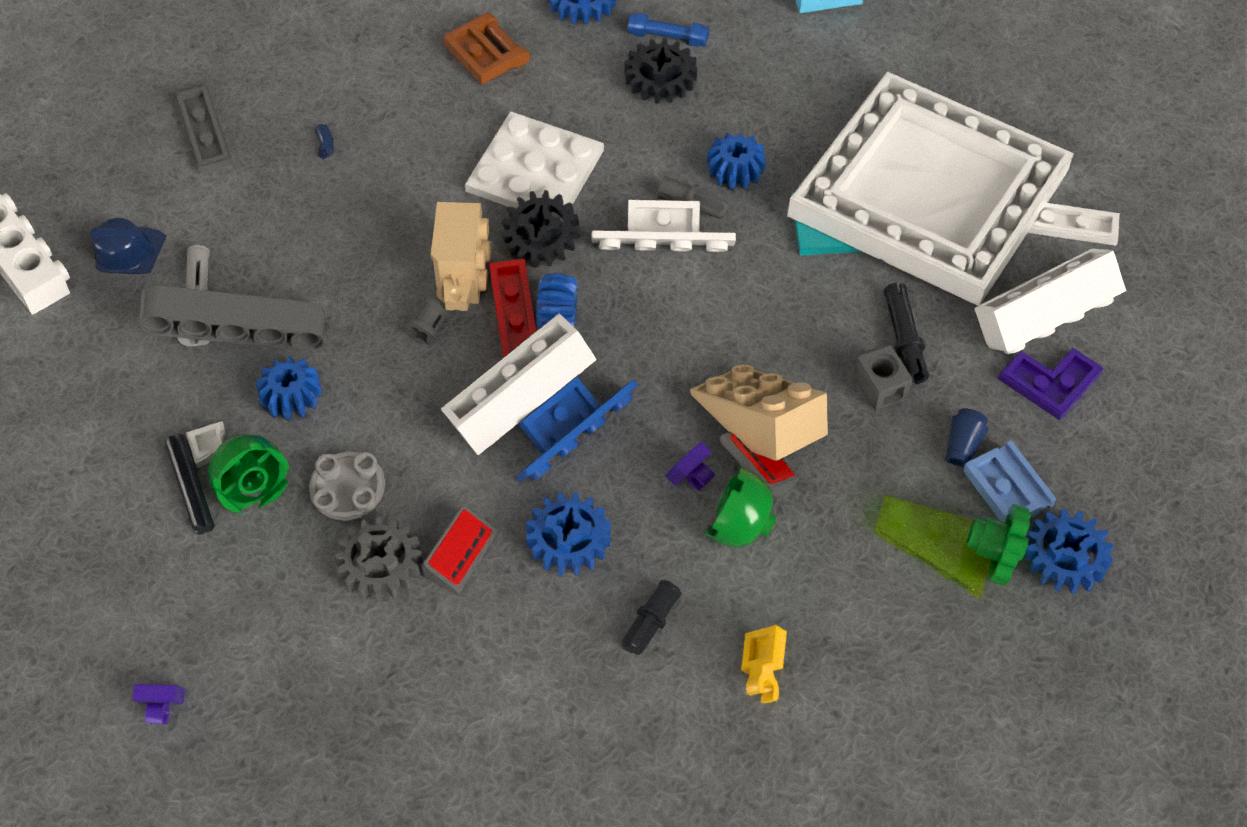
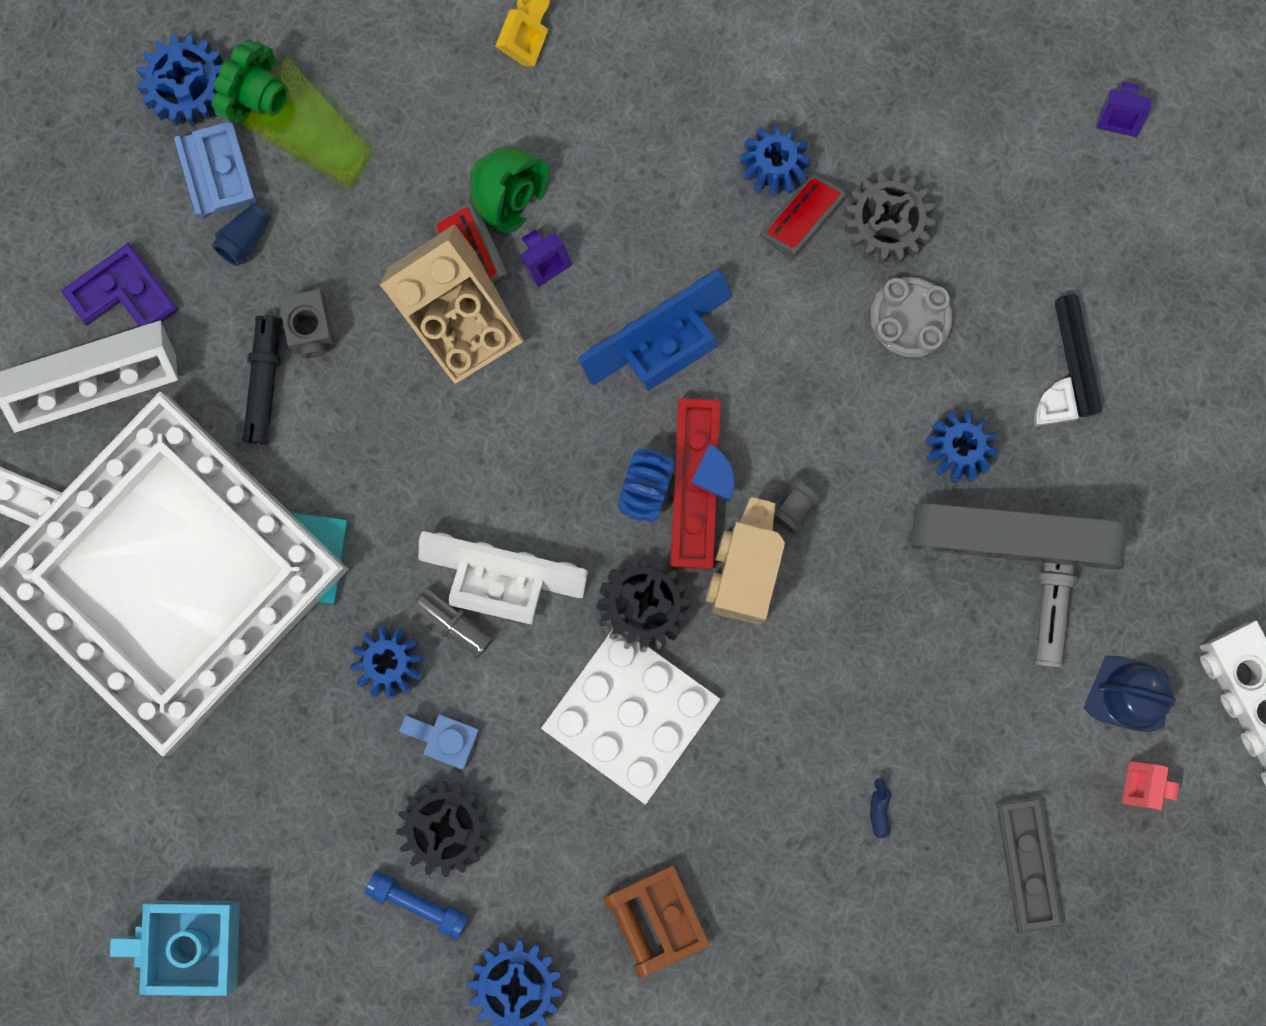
camera: 170 degrees left, 25 degrees up
green cylinder [208,434,289,513] -> none
white brick [441,313,597,455] -> none
blue gear [526,492,611,576] -> none
black axle [622,580,682,655] -> none
none -> medium blue plate [399,714,479,770]
none -> blue tile [691,444,734,502]
none -> blue gear [739,123,811,198]
none -> coral tile [1122,761,1180,810]

